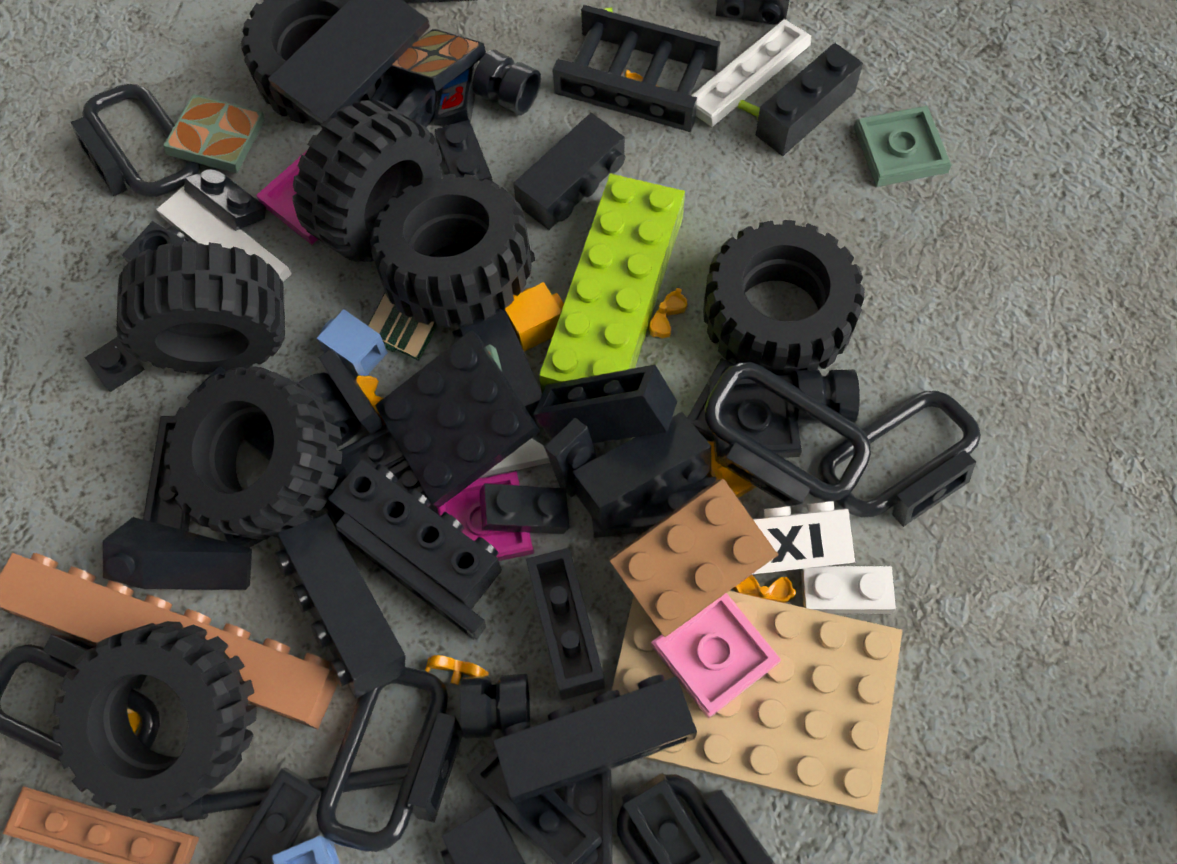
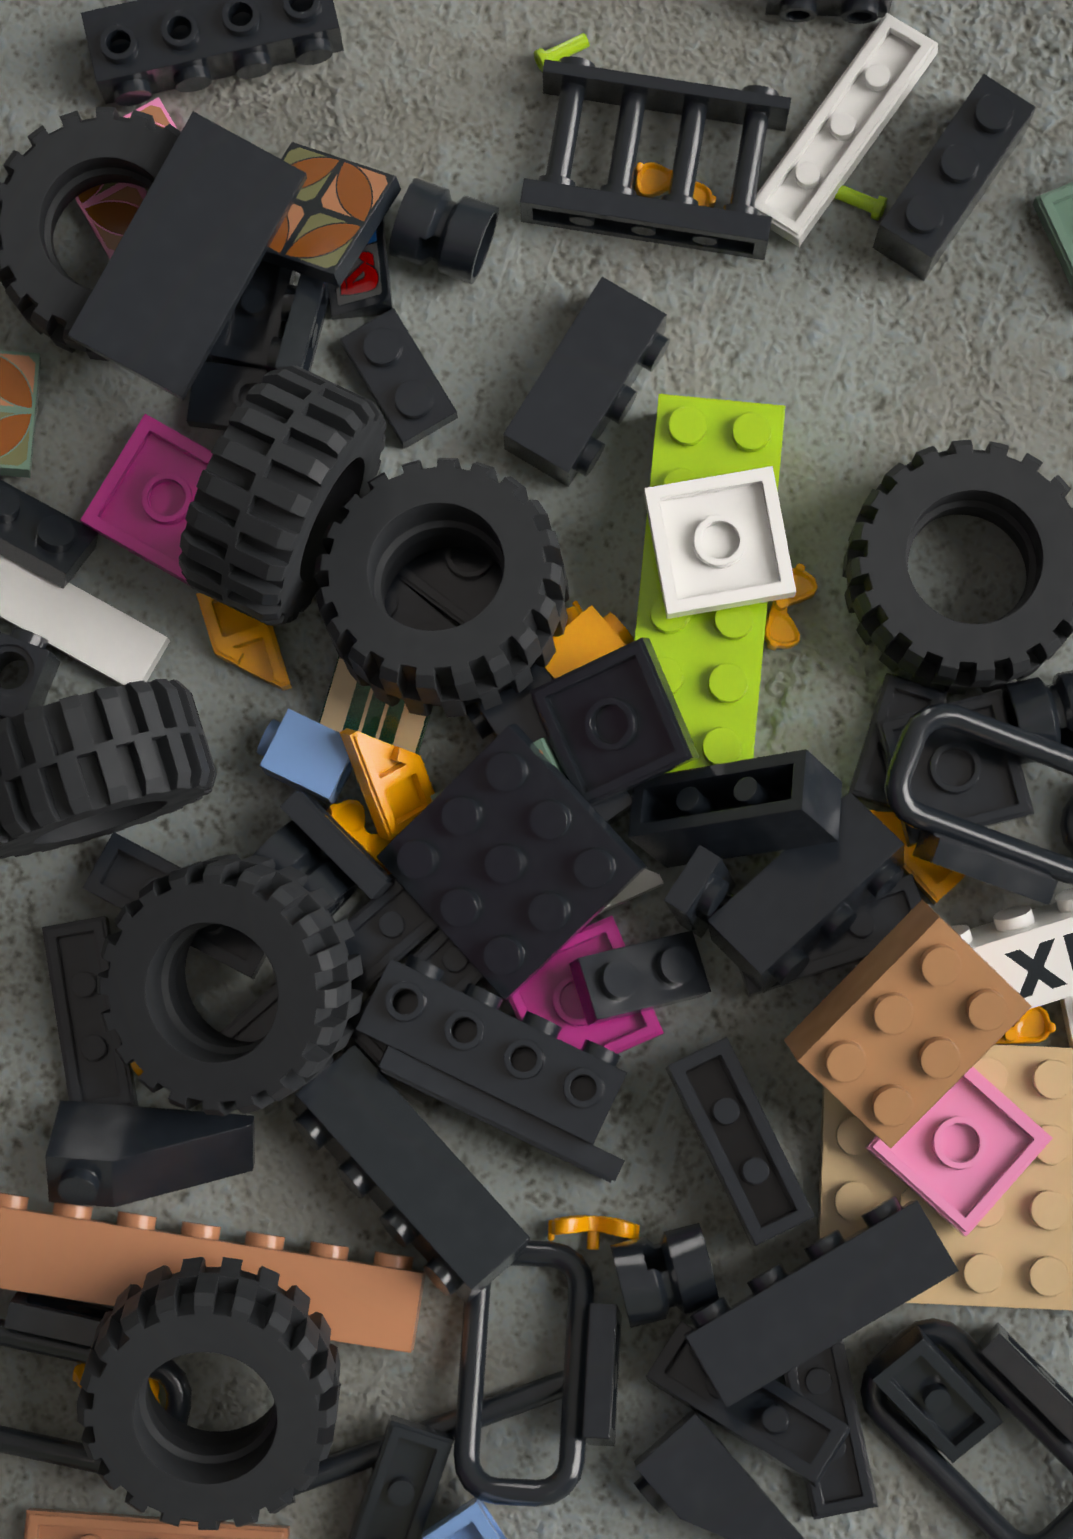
camera: 10 degrees left, 15 degrees up
none -> light orange tile [196,593,292,691]
none -> light orange tile [339,728,435,841]
none -> black tile [530,637,700,806]
none -> white plate [644,466,796,619]

